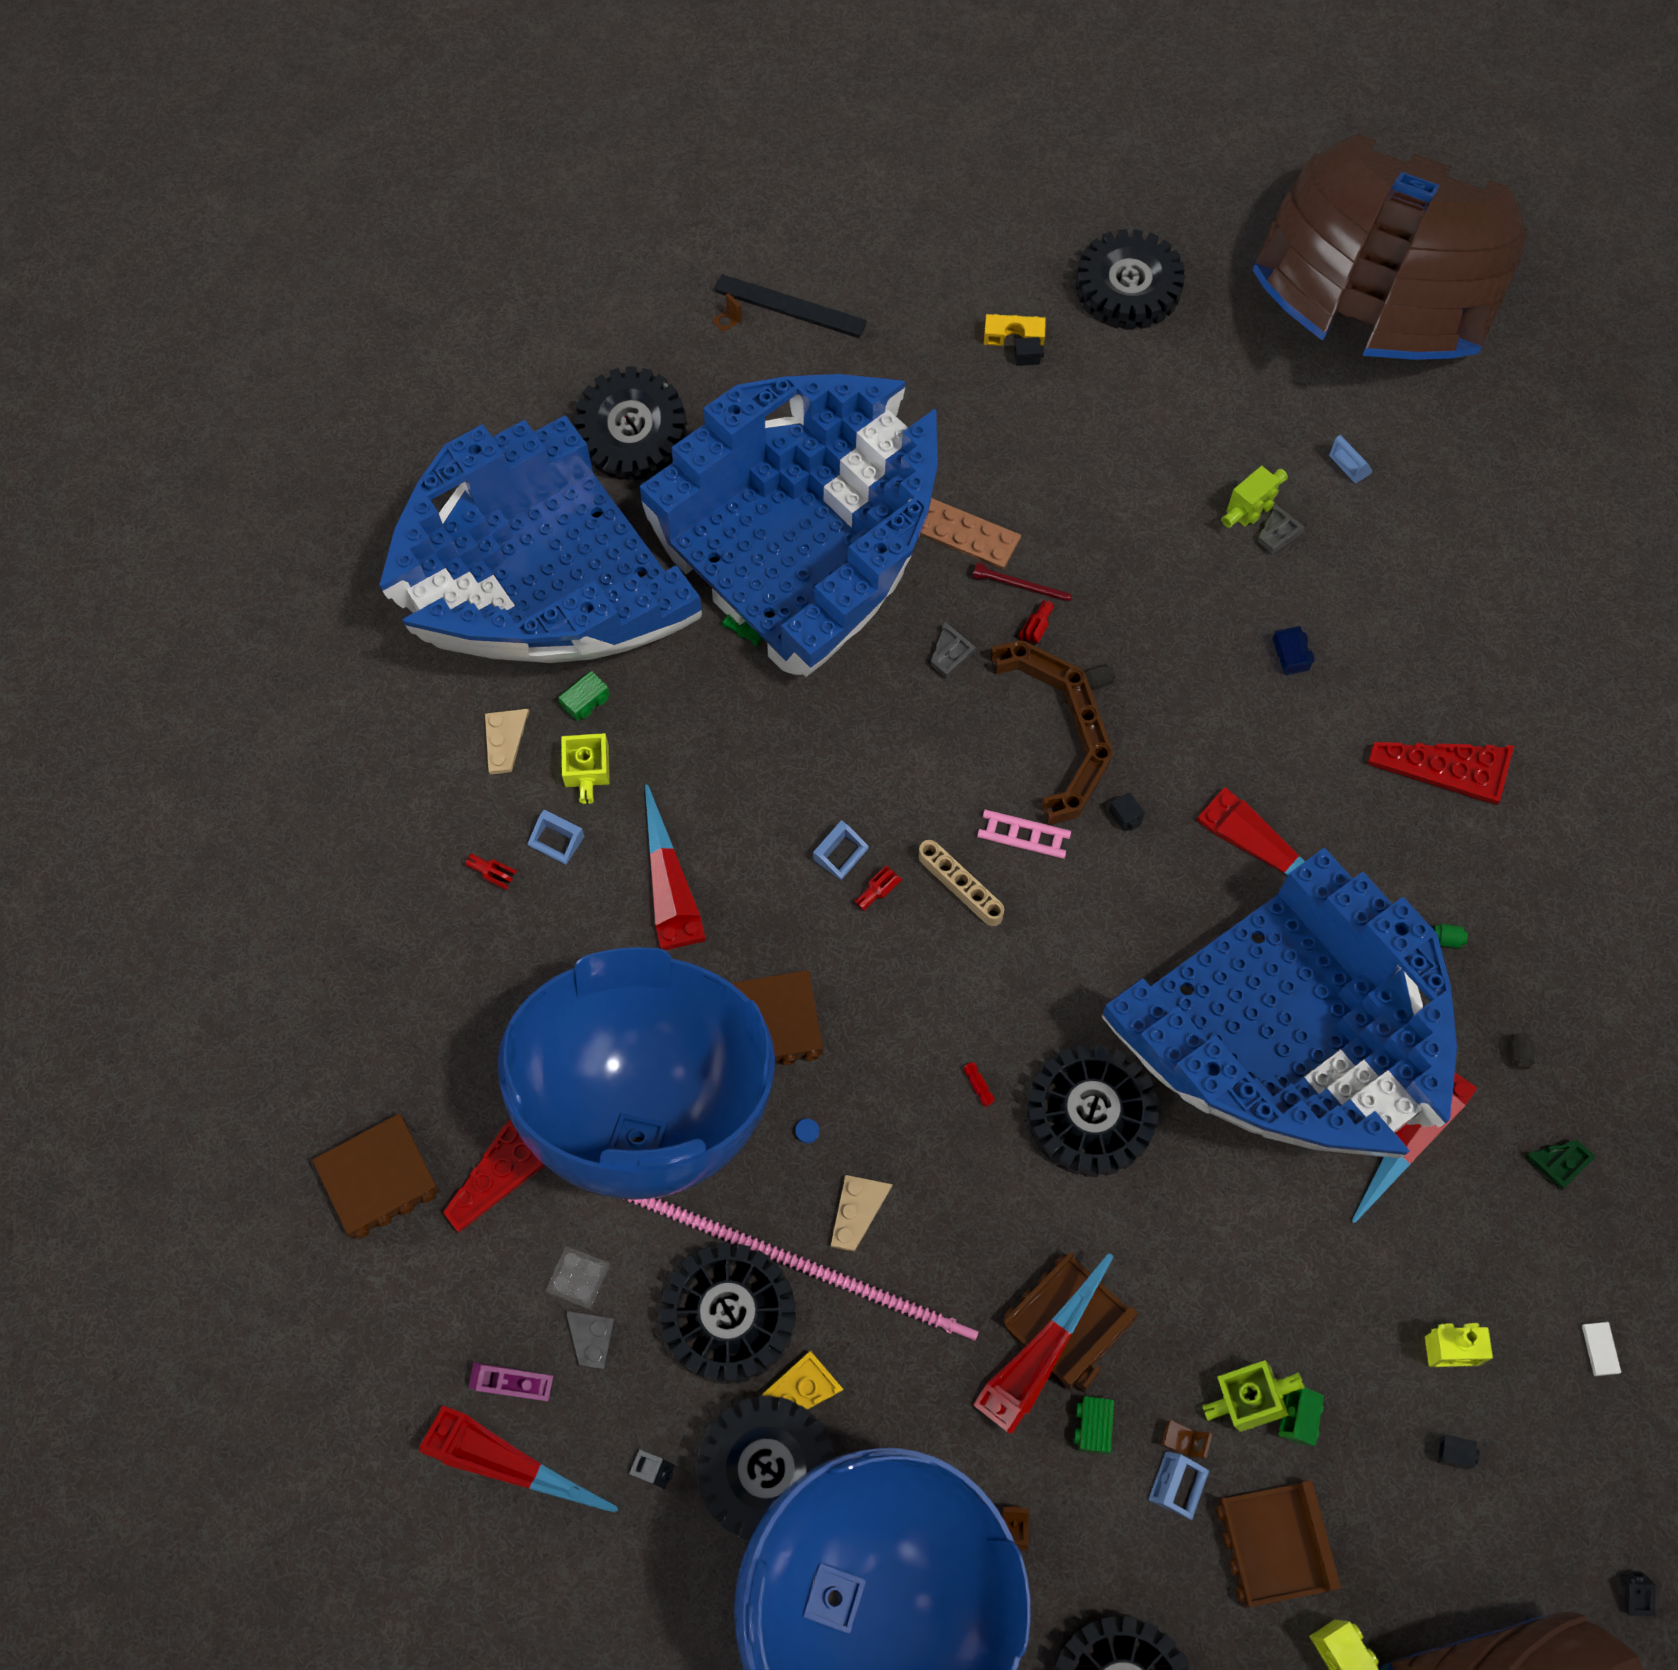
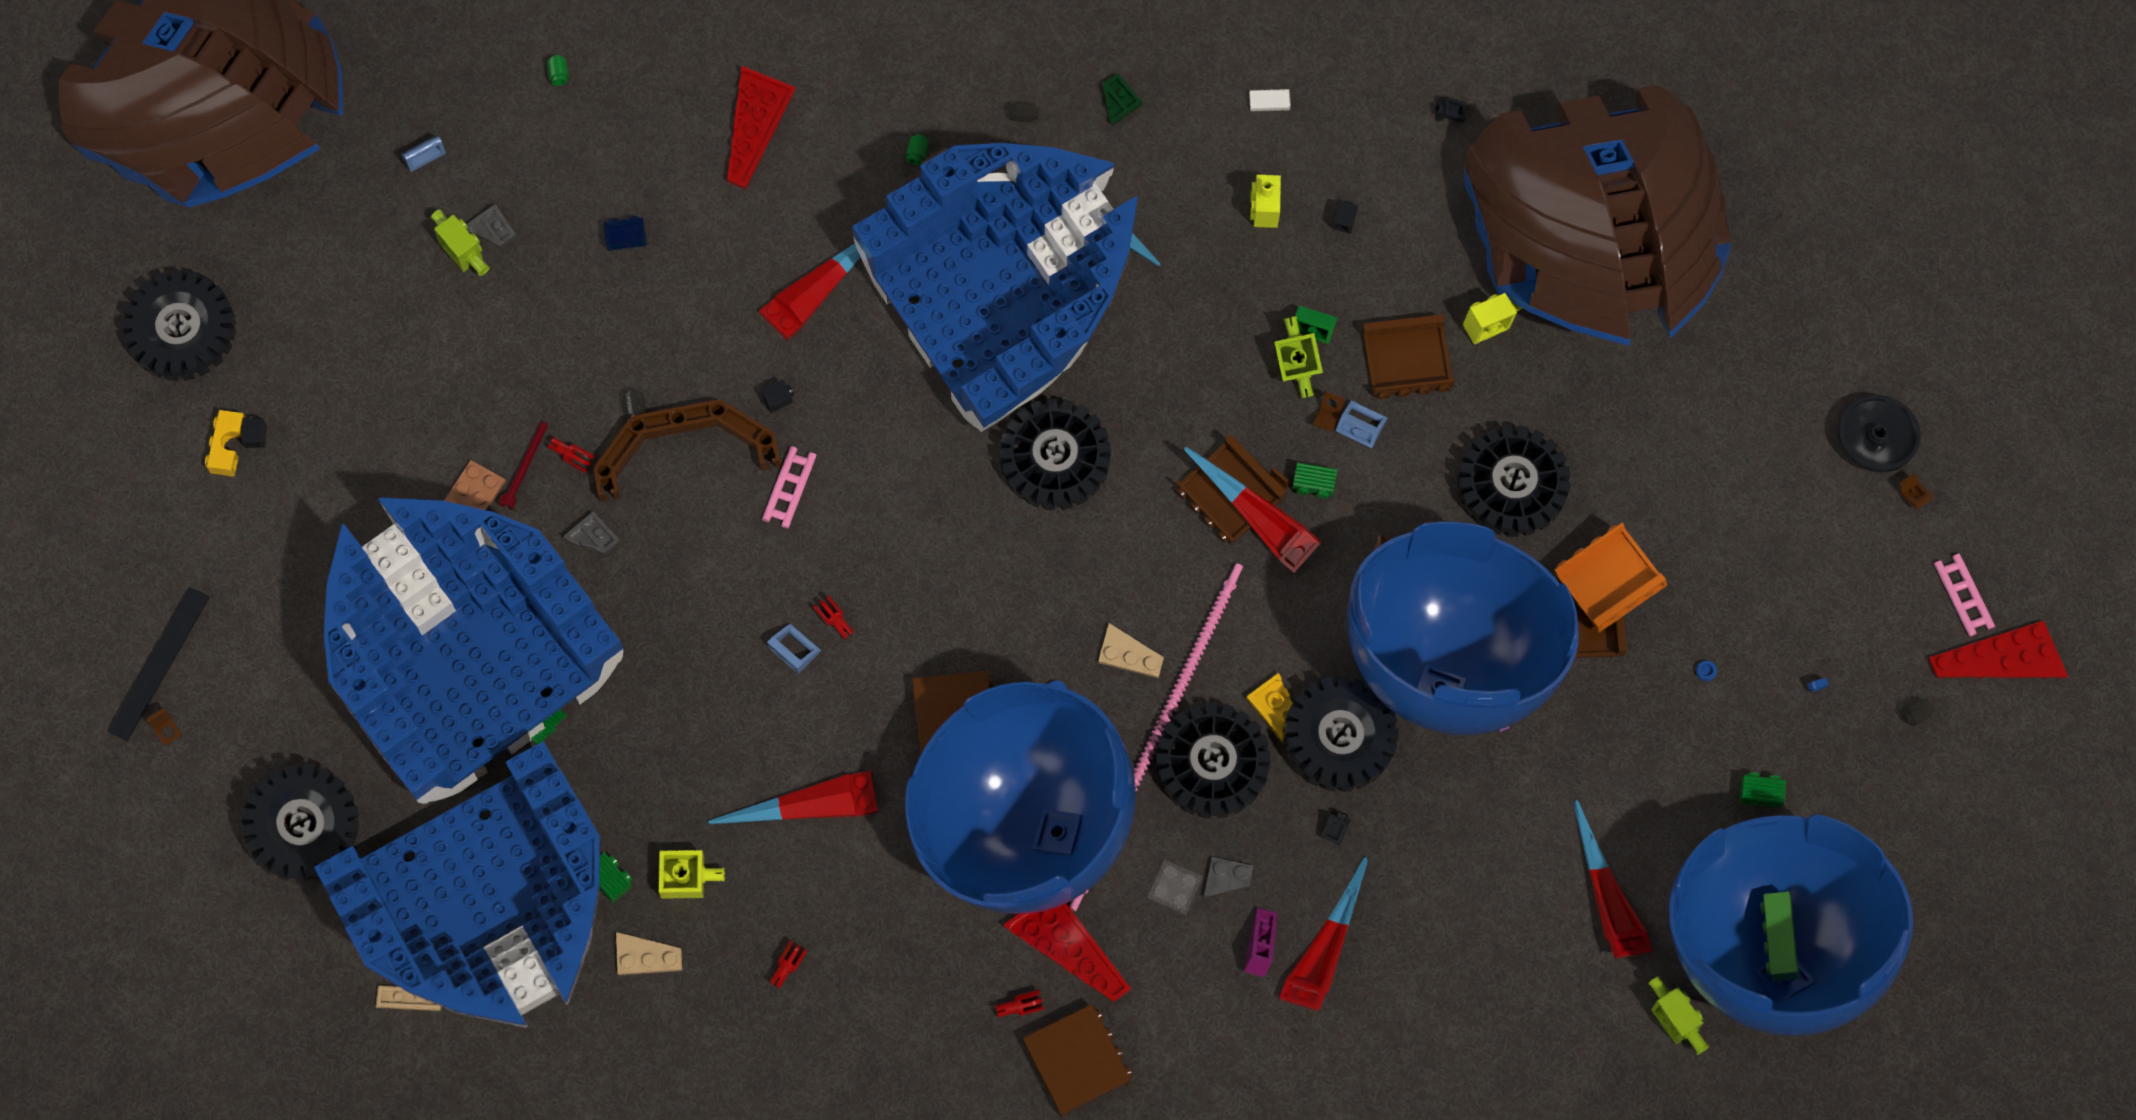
camera: 90 degrees left, 5 degrees up
medium blue tile [528,810,585,865] -> none
tan beam [919,840,1004,926] -> none
red axle [964,1062,995,1107] -> none
none -> green brick [547,55,569,86]
none -> red arm [995,989,1045,1018]

